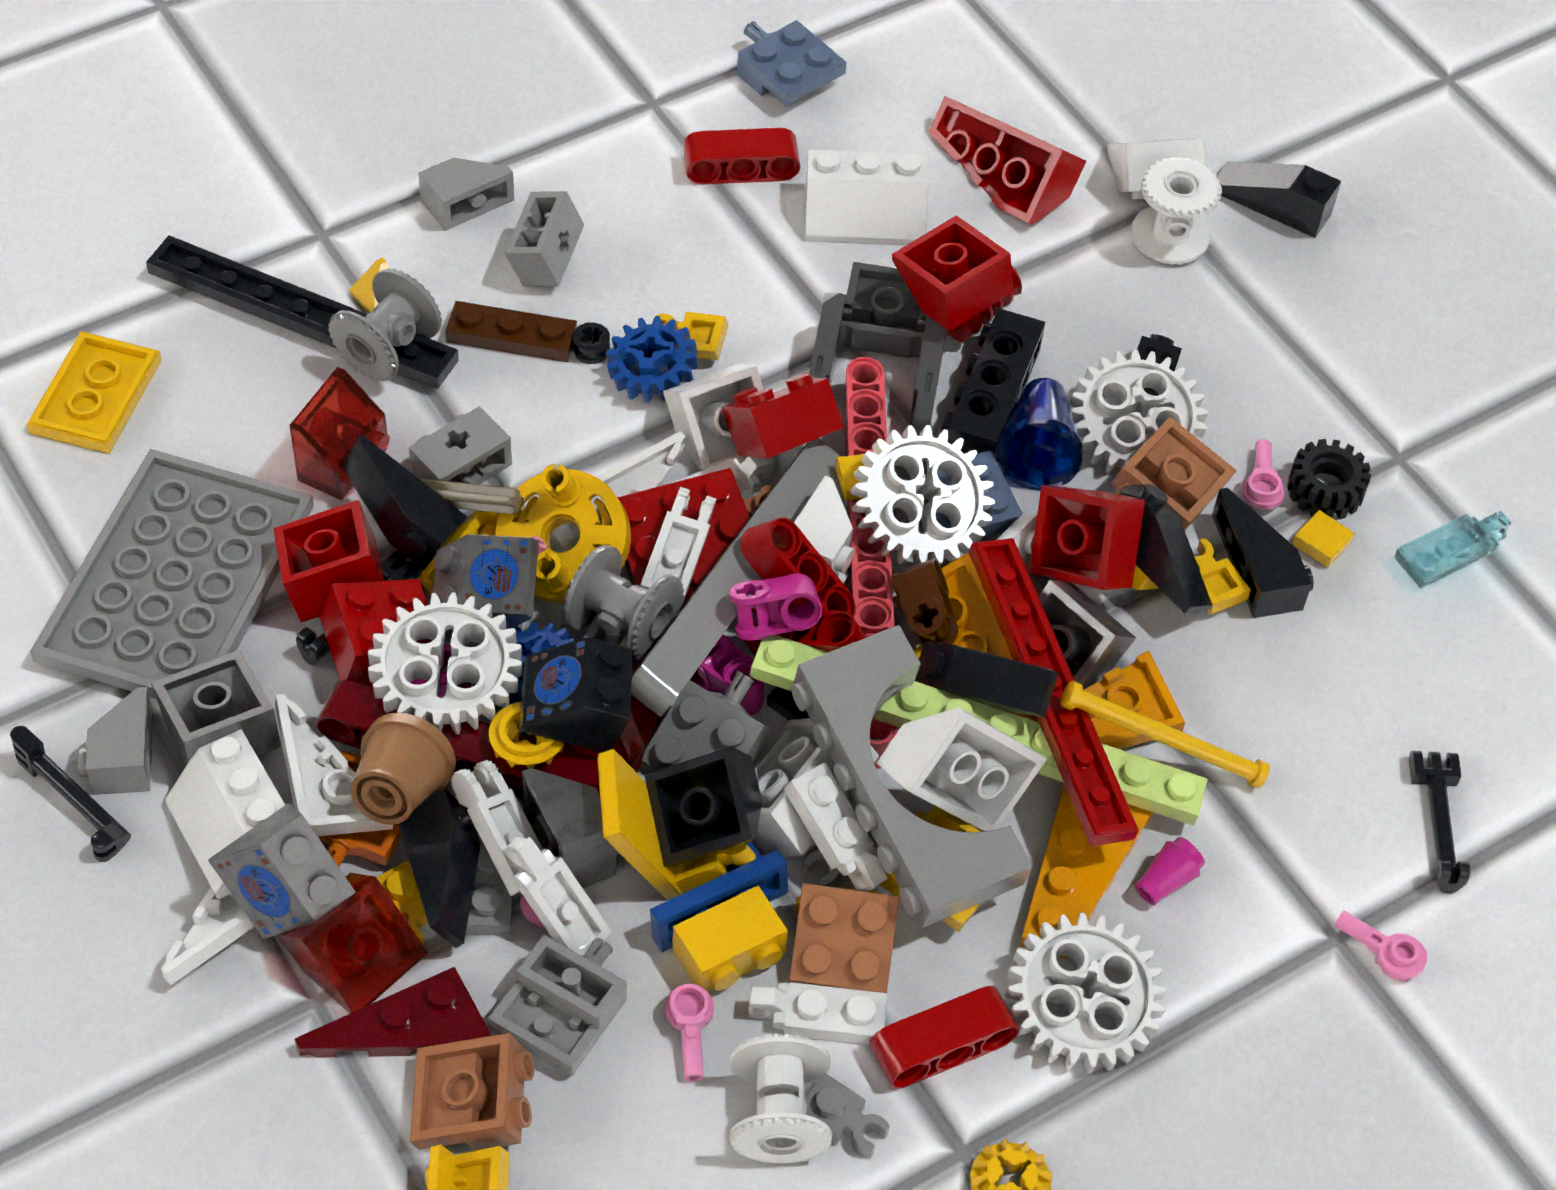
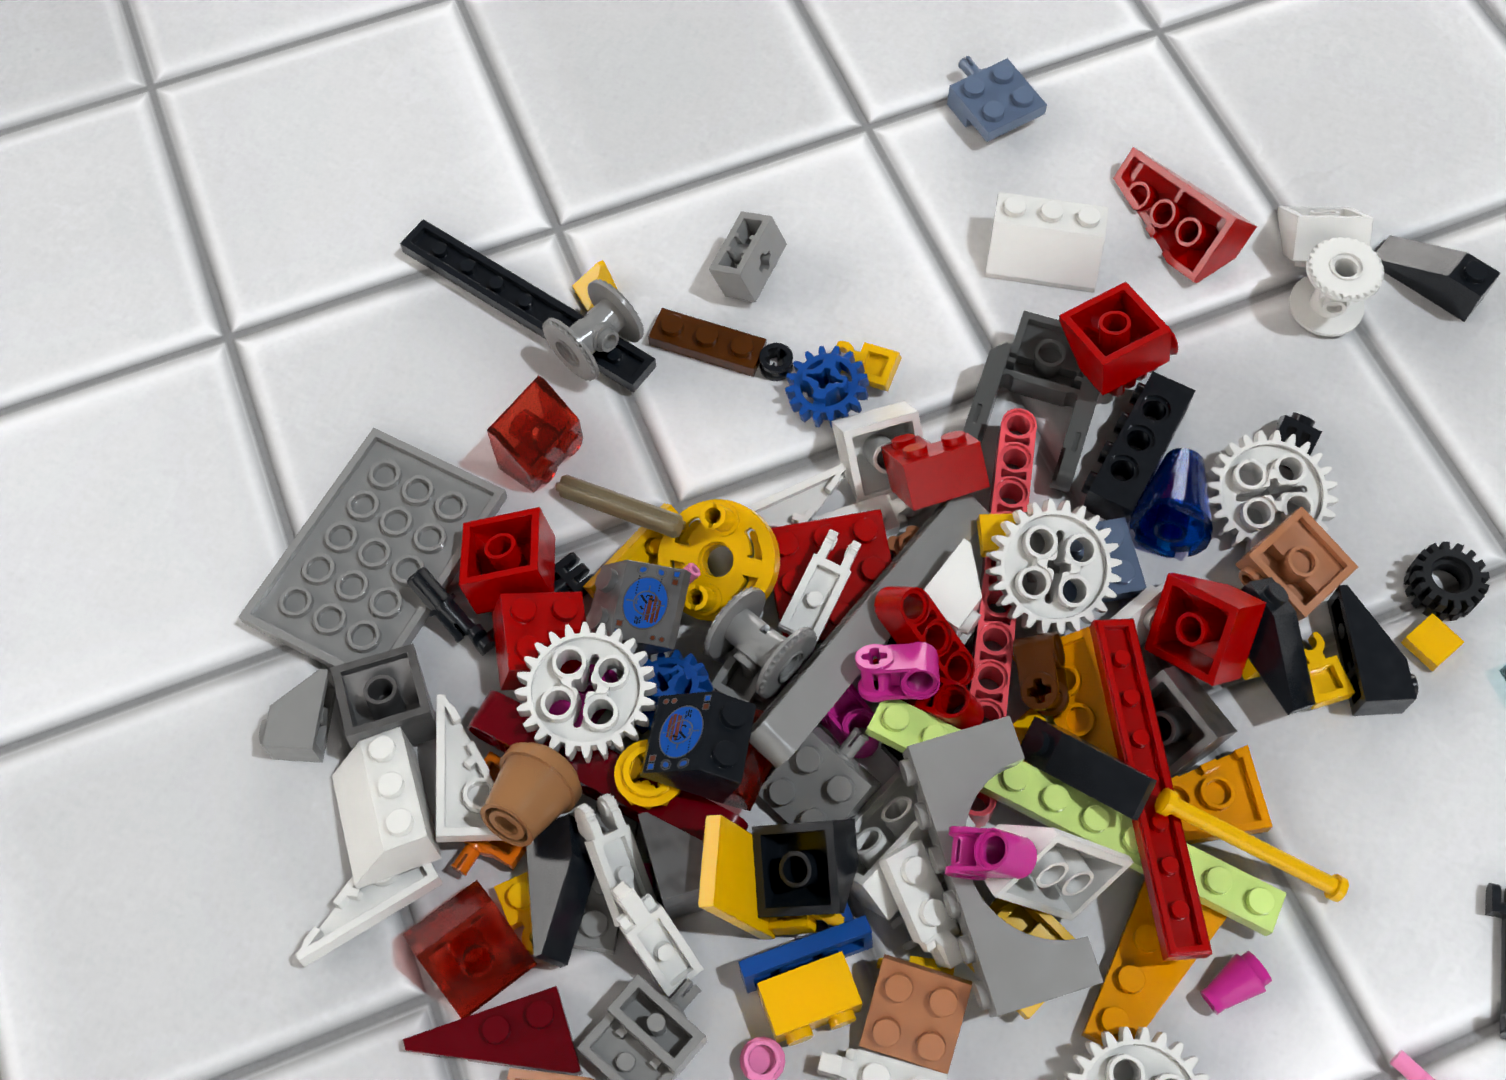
camera: 15 degrees right, 10 degrees up
black hinge [10,726,131,862] -> none
yellow tile [27,331,162,454] -> none
flat silver slope [208,802,356,939] -> none
black slope [342,435,467,570] -> none
light grey brick [409,406,512,484] -> none
light grey slope [418,157,514,231] -> none
red beam [683,128,801,185] -> none
bright pink plate [1241,440,1285,510] -> none
none -> black axle [407,567,476,643]
none -> dark pink piece [945,826,1037,880]

